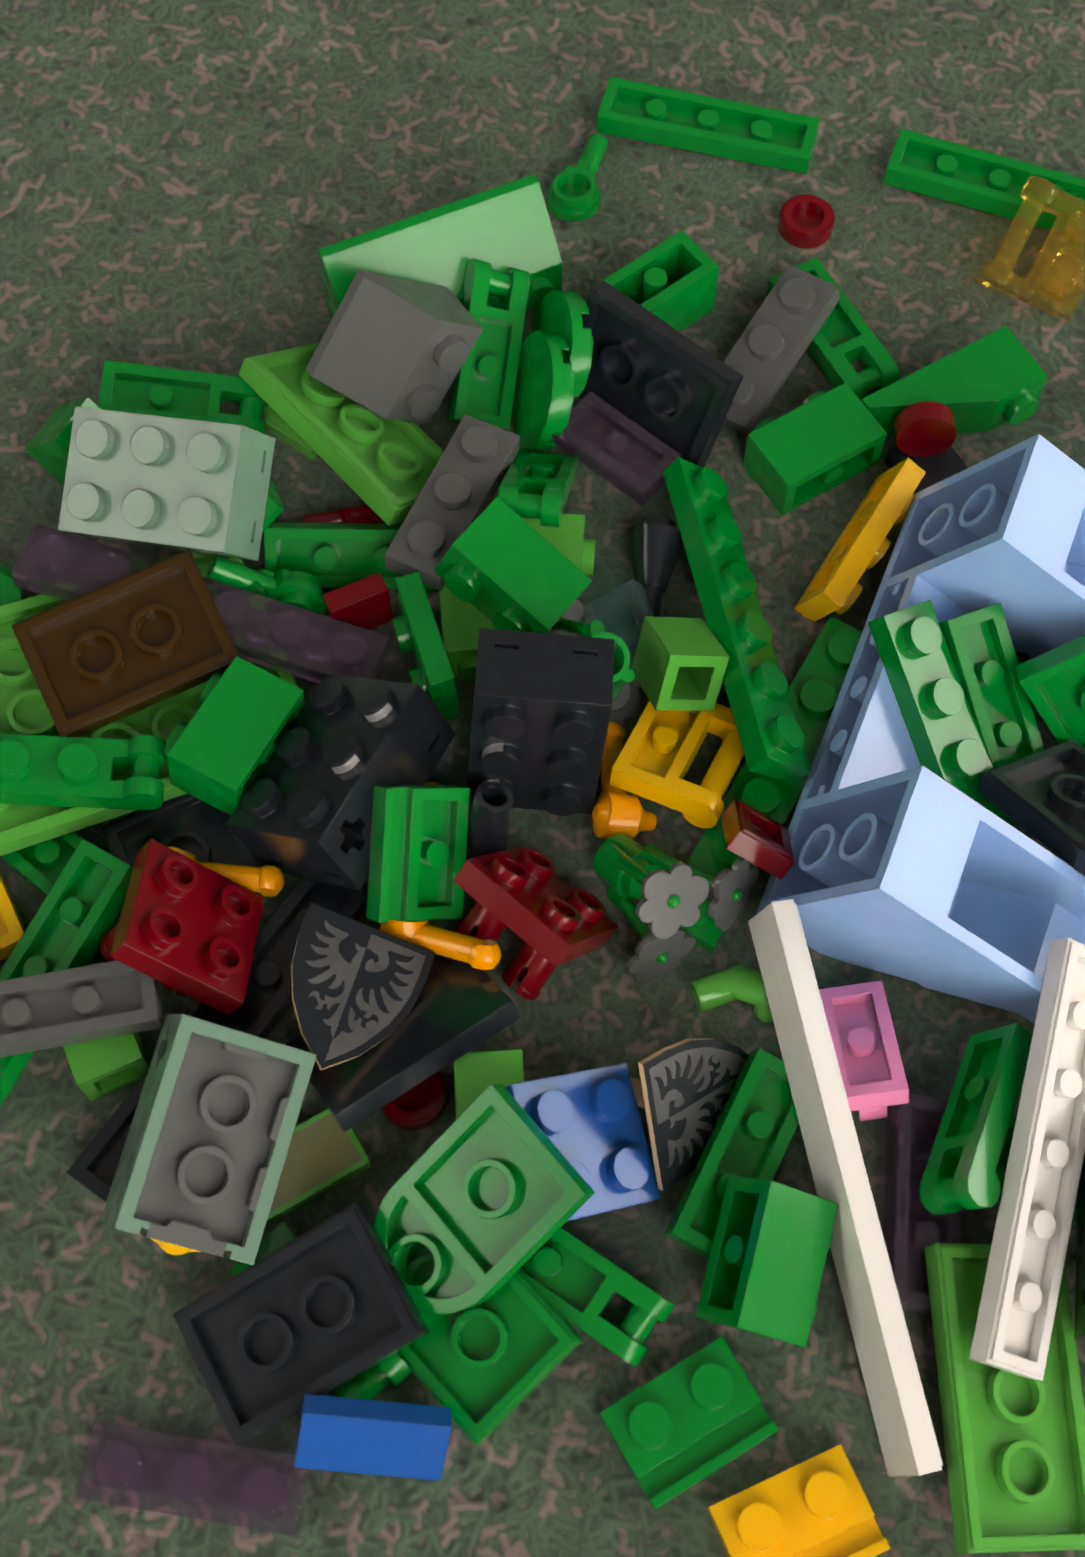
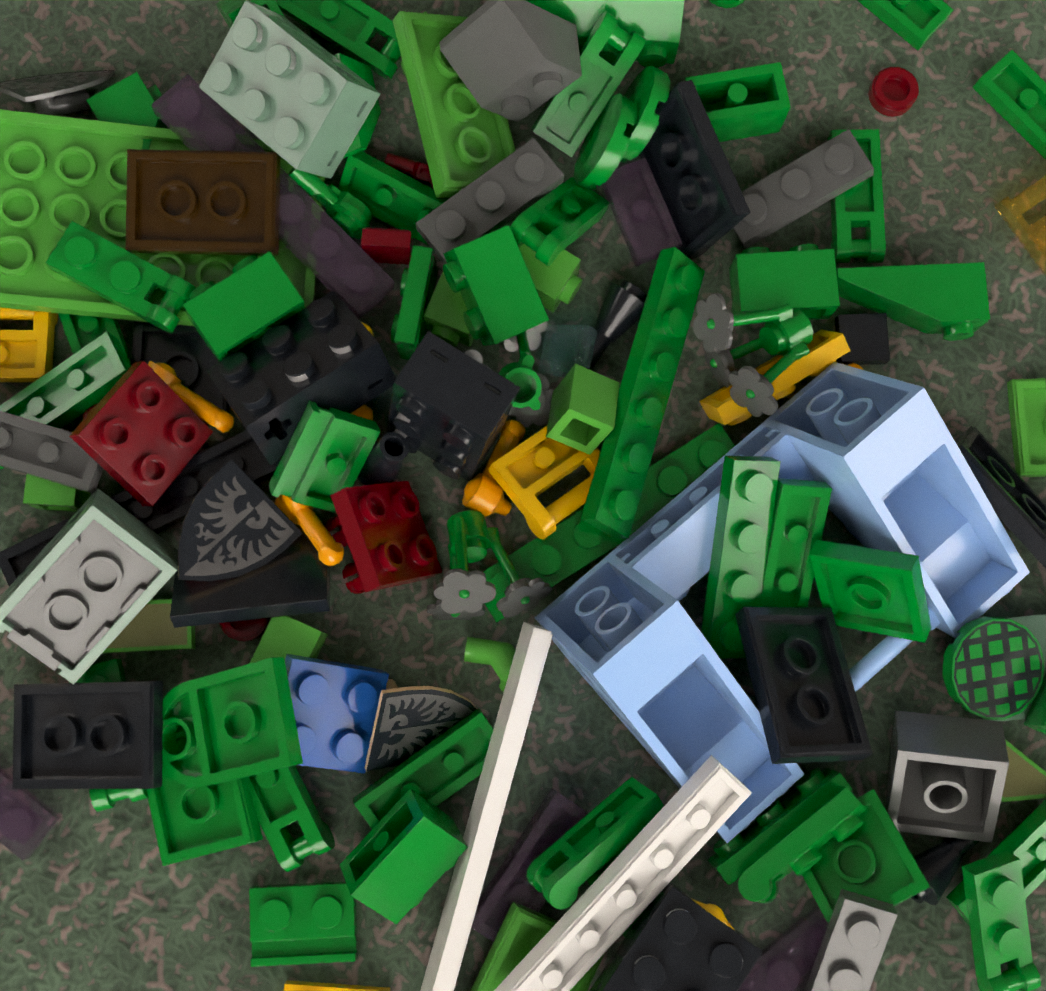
camera: 25 degrees right, 15 degrees up
blue tile [294,1394,452,1481] -> none
dark red tile [721,799,795,880] -> none
bright pink plate [819,980,909,1121] -> none
dark red tile [894,401,957,457] -> none
none -> plant [693,293,813,417]

